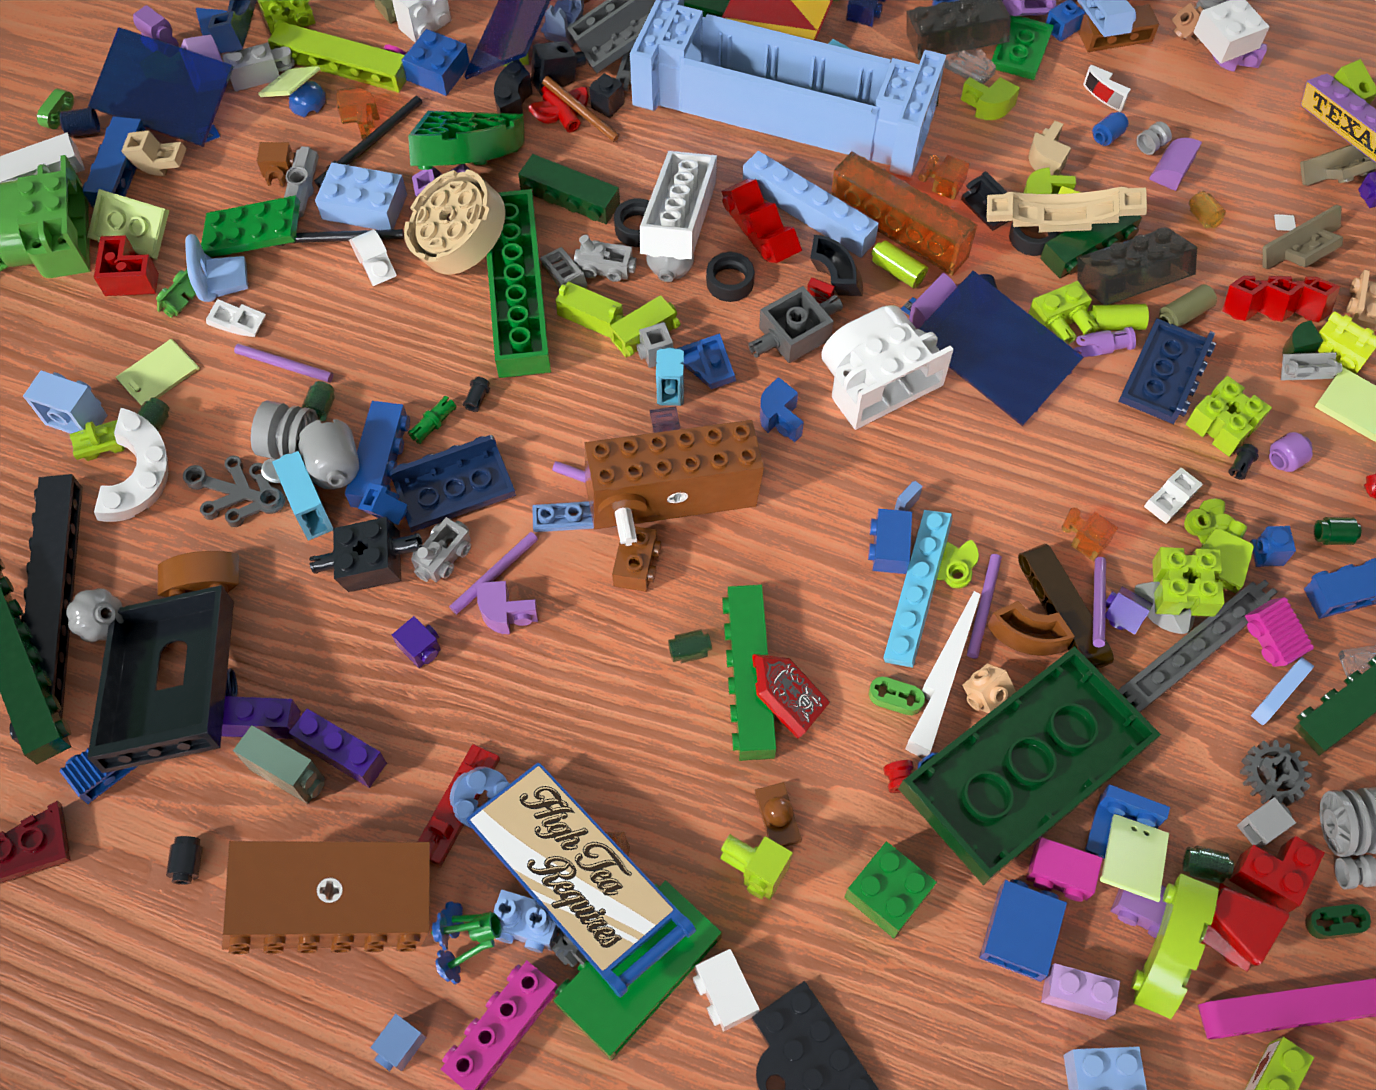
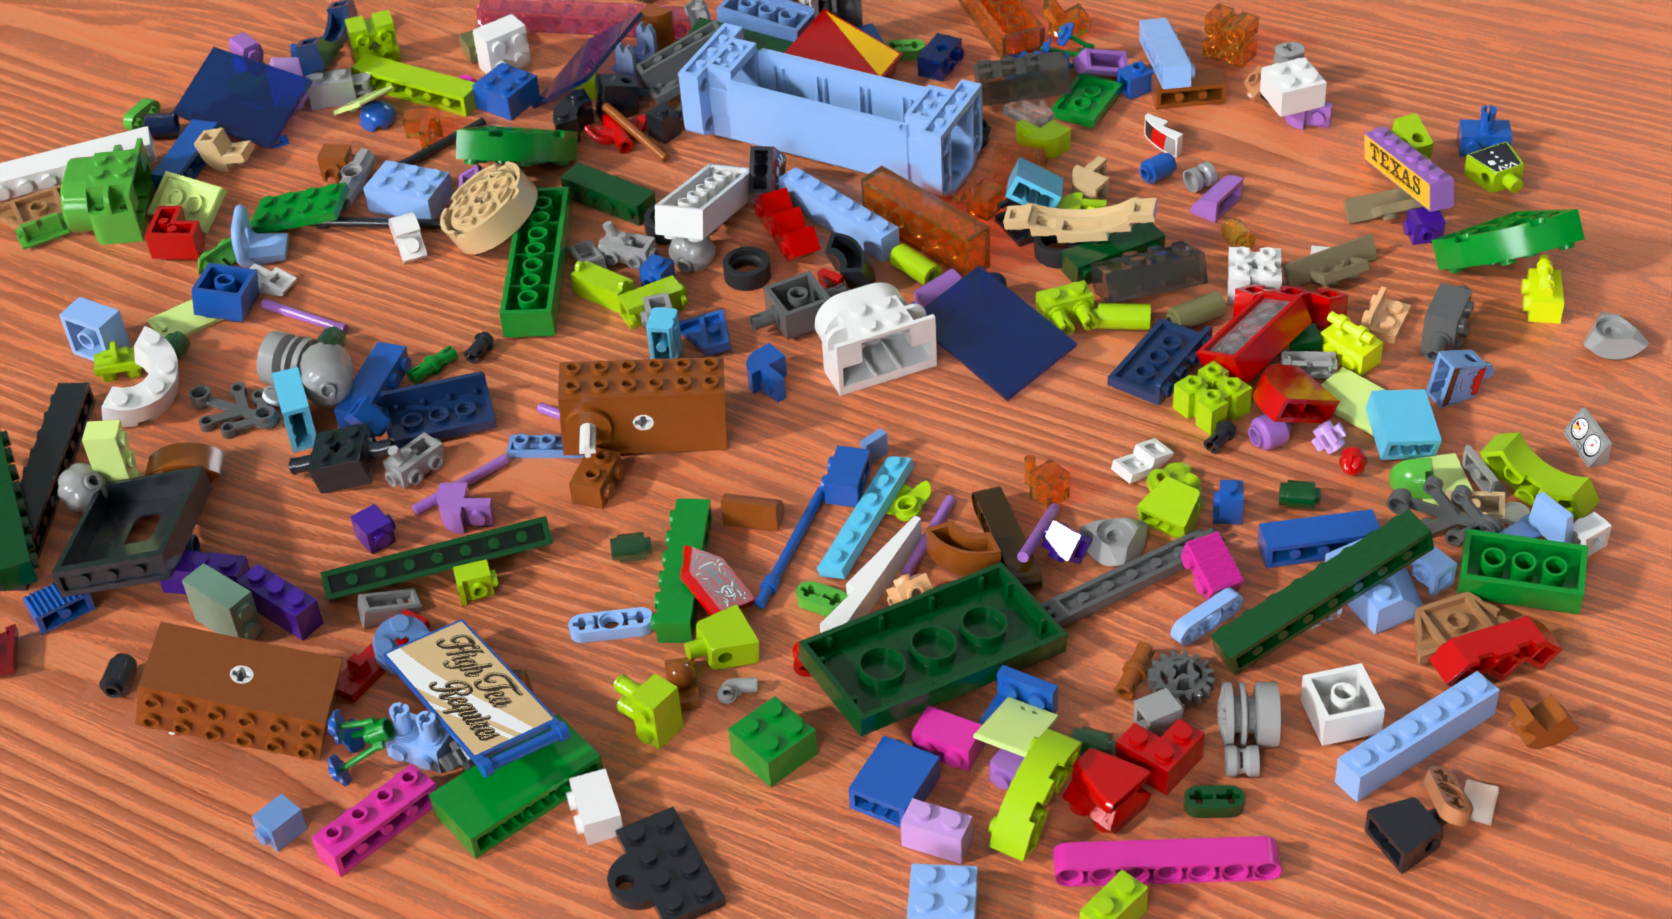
camera: 10 degrees right, 20 degrees down
medium lavender piece [1073,327,1136,358] -> none
lime brick [1152,547,1224,617] -> none
none -> yellowish green brick [82,420,142,482]
none -> blue brick [191,263,259,322]
none -> dark green brick [320,516,553,600]
none -> light grey slope [357,588,422,628]
none -> lime brick [453,559,499,607]
none -> light blue beam [568,607,652,643]
none -> blue brick [639,254,676,287]
none -> lime torso [684,605,759,670]
none -> light grey arm [717,677,758,704]
none -> dark orange brick [721,493,784,532]
none -> black torso [748,146,786,193]
none -> blue bar [754,487,825,609]
none -> clear orange bracket [987,143,1048,192]
none -> medium azure brick [1005,157,1063,208]
none -> dark orange pin [1114,642,1155,700]
none -> red brick [1196,291,1312,384]
none -> white brick [1227,247,1282,304]
none -> red brick [1253,364,1340,424]
none -> lavender gear [1311,420,1347,454]

